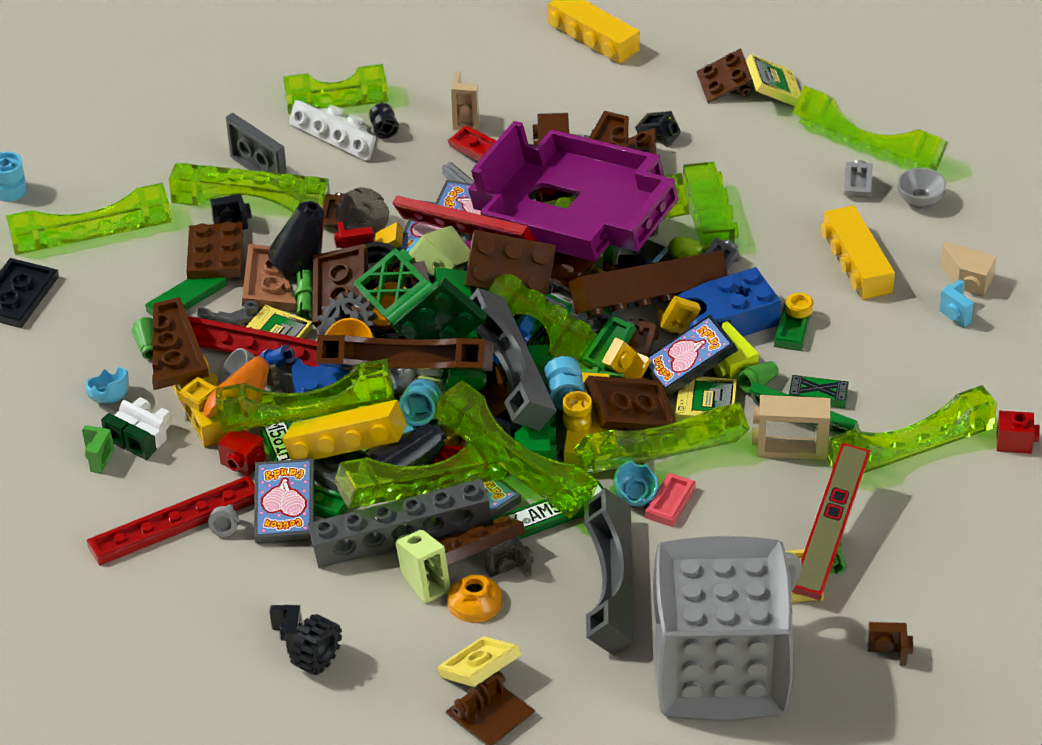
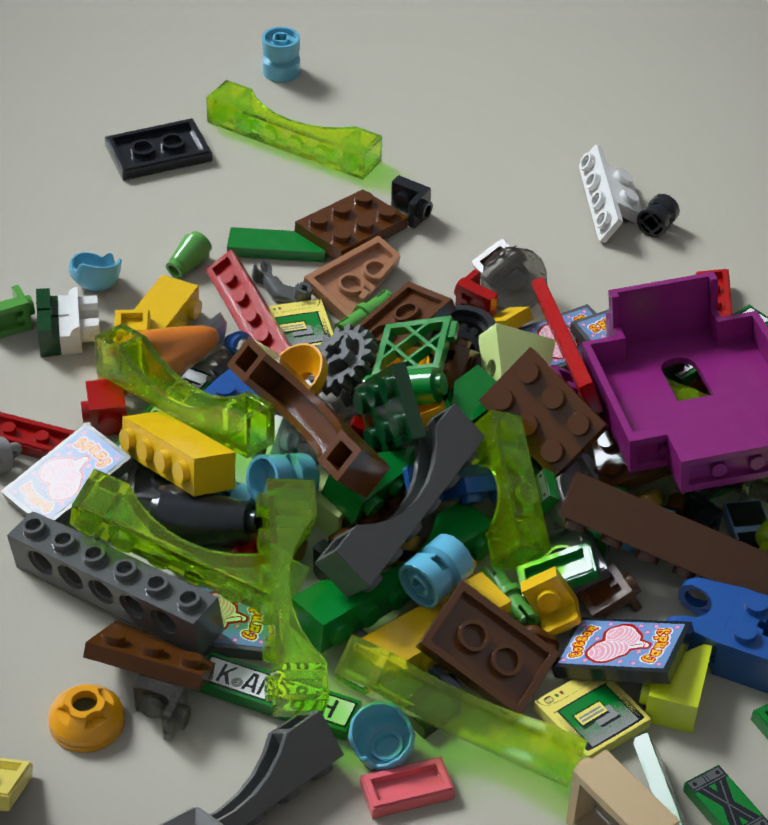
camera: 45 degrees right, 0 degrees up
reddish brown wing [152,297,209,390] -> none
clear neon green arch [168,163,330,212] -> none
dark grey tile [226,113,288,191] -> none
black cone [268,201,324,277] -> none
clear neon green arch [283,64,388,115] -> none
yellowish green torso [395,530,451,604] -> none
tan panel [451,71,480,131] -> none
yellow wheel [563,391,592,432] -> none
yellow bracket [656,296,701,334] -> none
bright green cone [737,361,779,393] -> none

